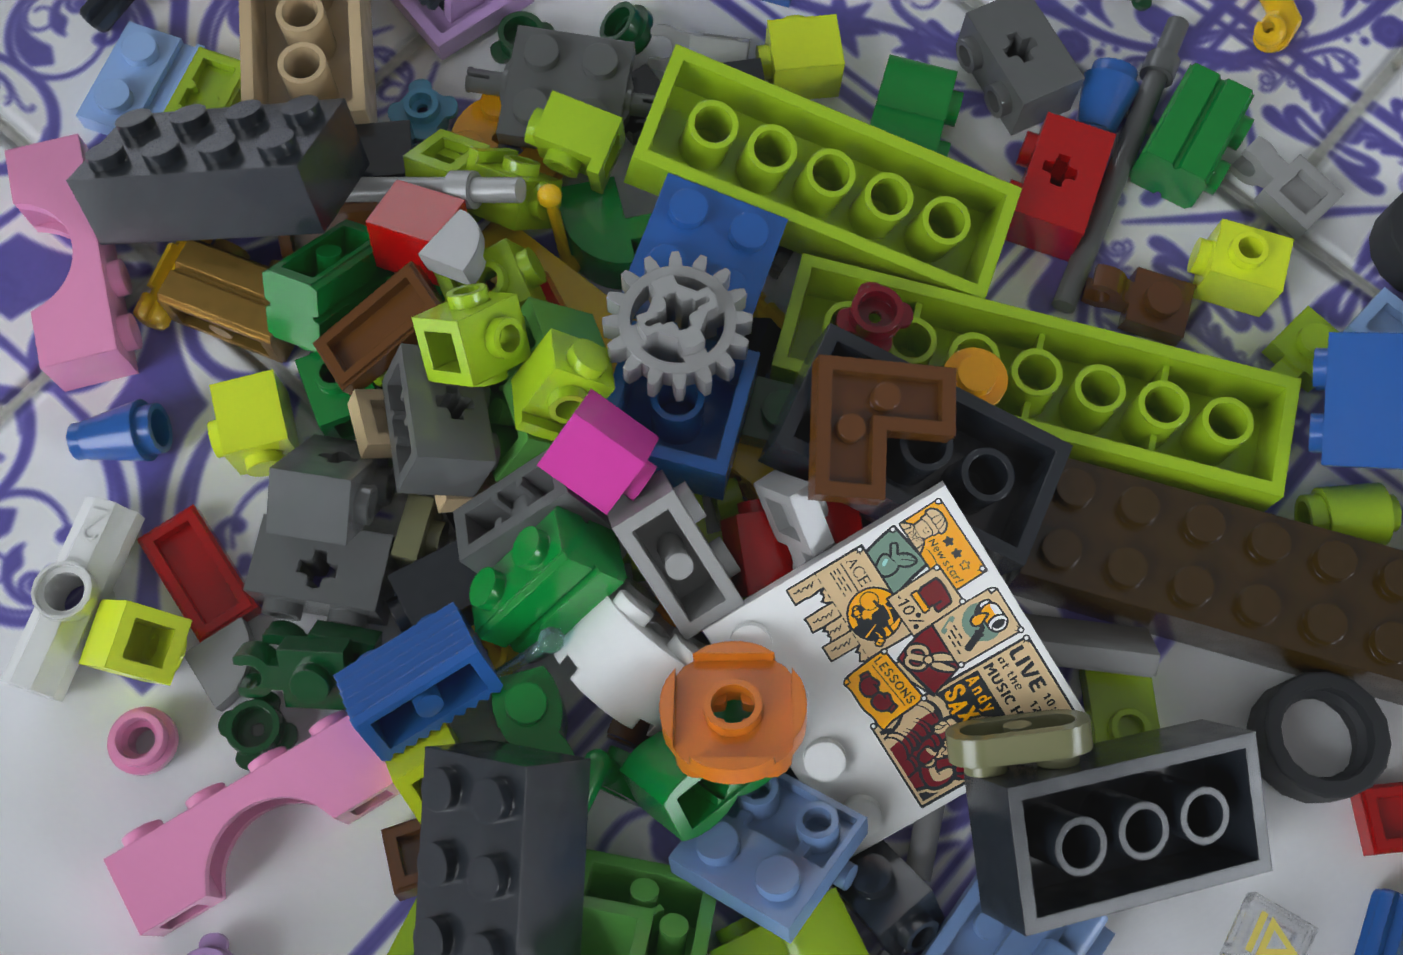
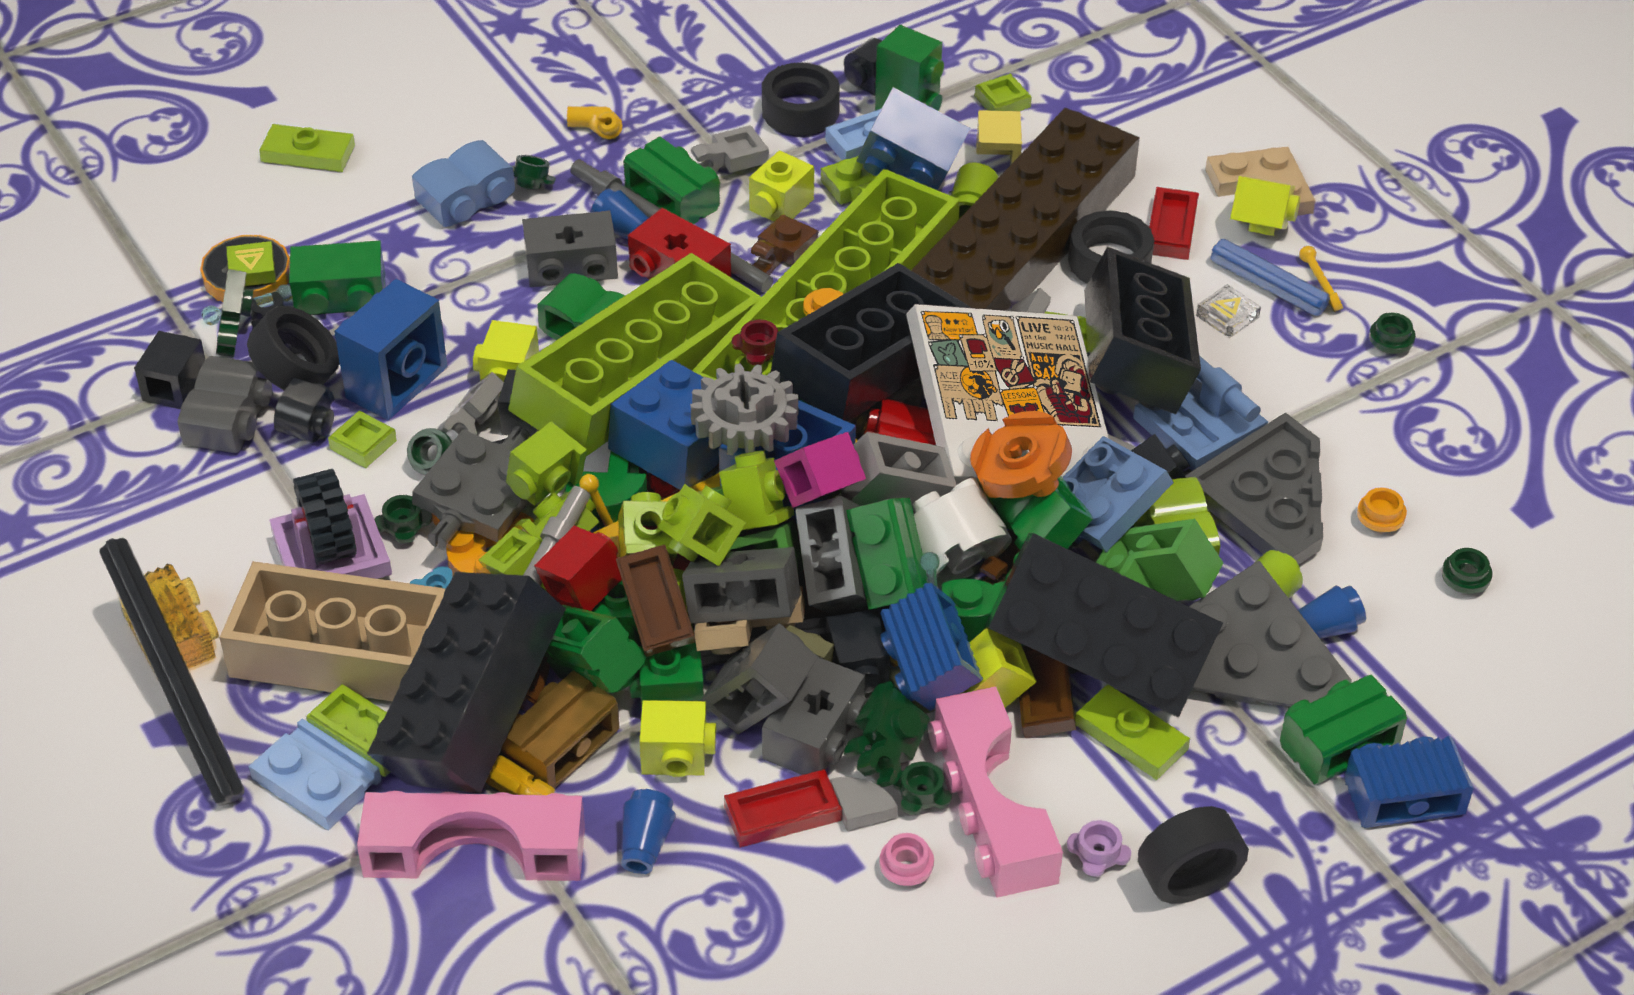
camera: 70 degrees left, 25 degrees down
white piece [0,496,145,702] -> none
neon yellow brick [78,599,192,686] -> none
light grey tile [418,209,486,285] -> none
light grey plate [753,470,836,570] -> none
reddish brown plate [808,354,956,506] -> none
olive plate [945,709,1094,778] -> none

